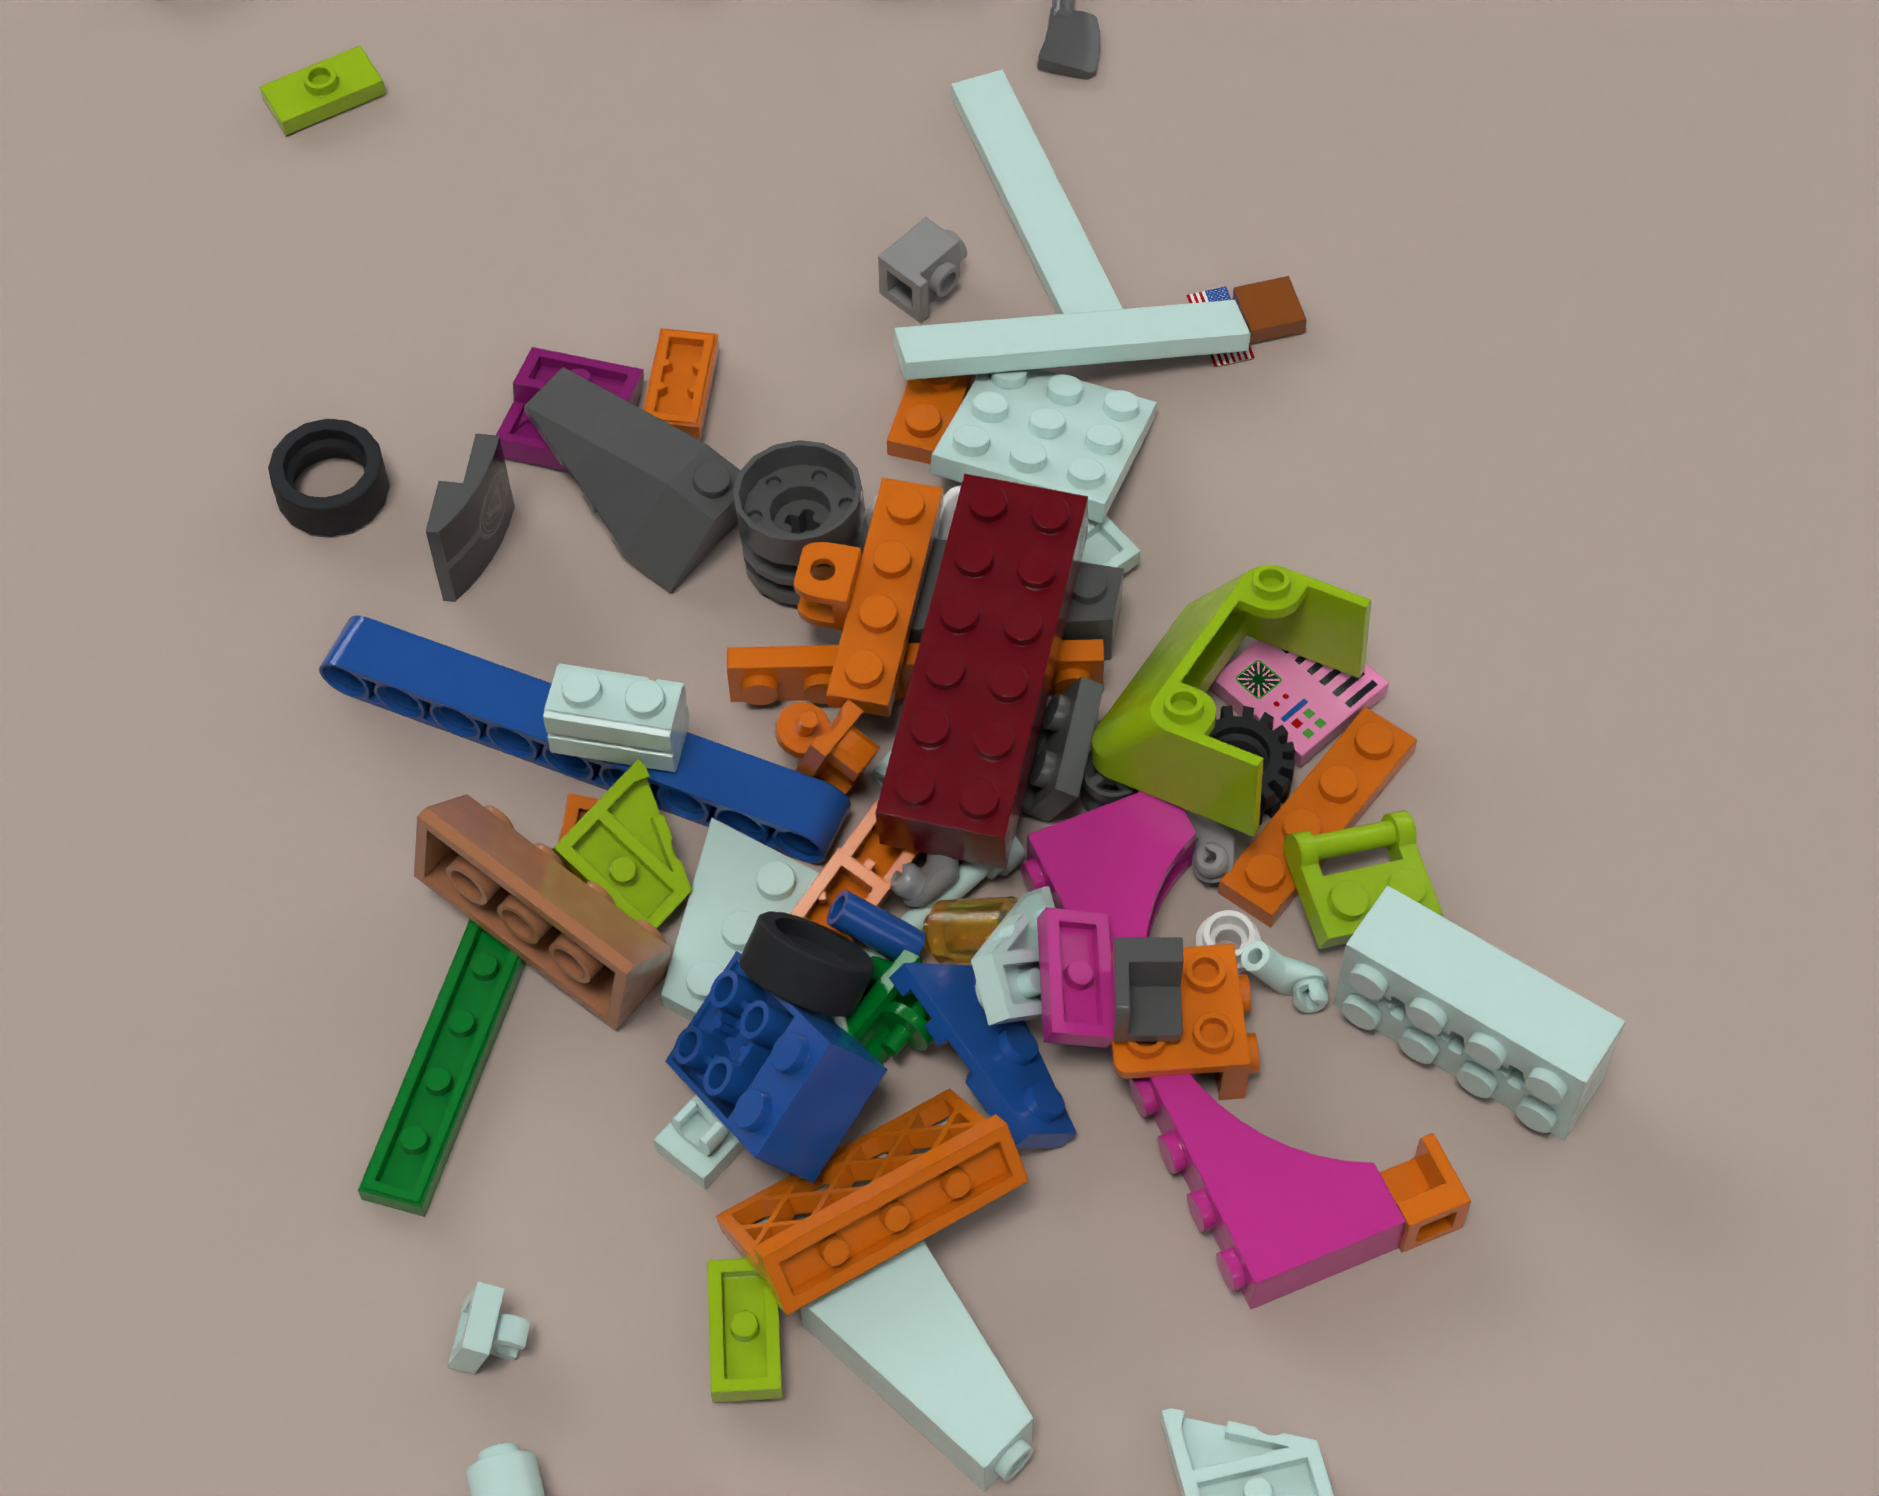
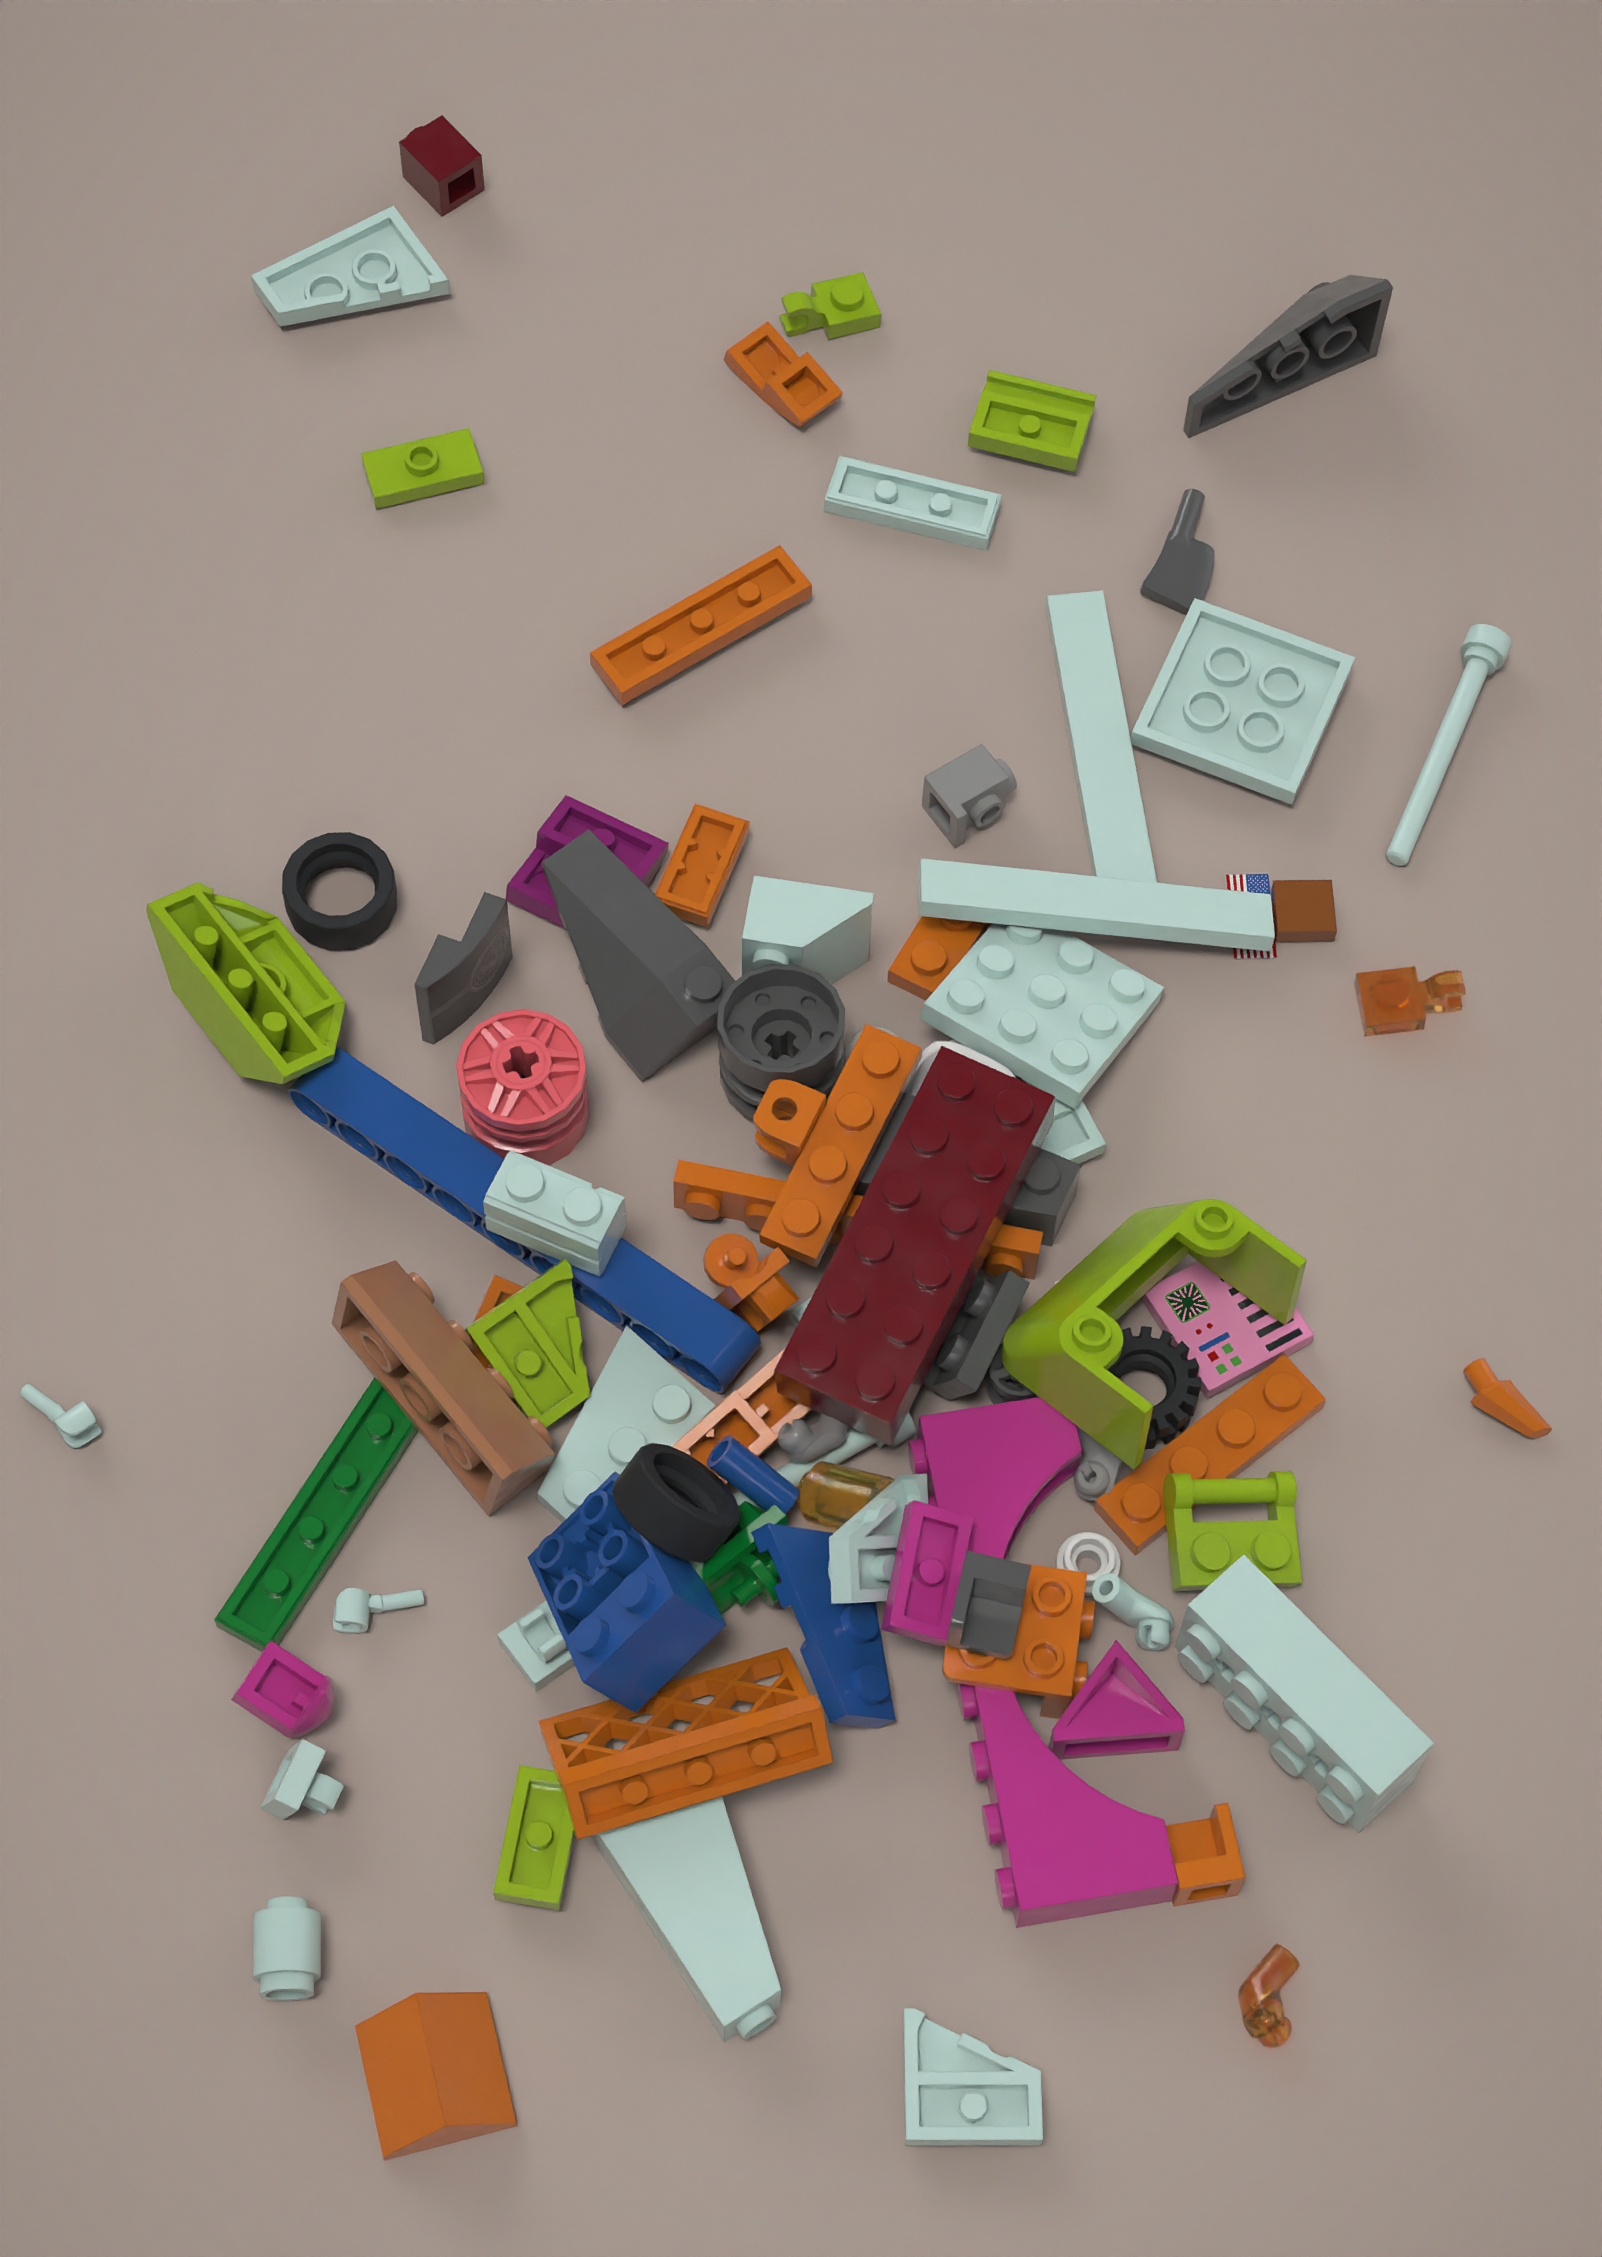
camera: 10 degrees right, 5 degrees up
none -> light aqua hand [20,1384,102,1448]
none -> lime wedge [146,882,346,1084]
none -> dark pink plate [231,1641,334,1738]
none -> light aqua hand [333,1588,424,1634]
none -> coral wheel [456,1009,589,1166]
none -> orange plate [590,545,812,705]
none -> light aqua slope [742,875,874,985]
none -> light aqua tile [824,455,1002,551]
none -> dark pink slope [1048,1640,1185,1760]
none -> light aqua plate [1131,598,1355,805]
none -> clear orange arm [1238,1944,1301,2048]
none -> clear orange plate [1354,966,1466,1037]
none -> light aqua piece [1386,624,1512,866]
none -> orange bar [1463,1358,1552,1438]

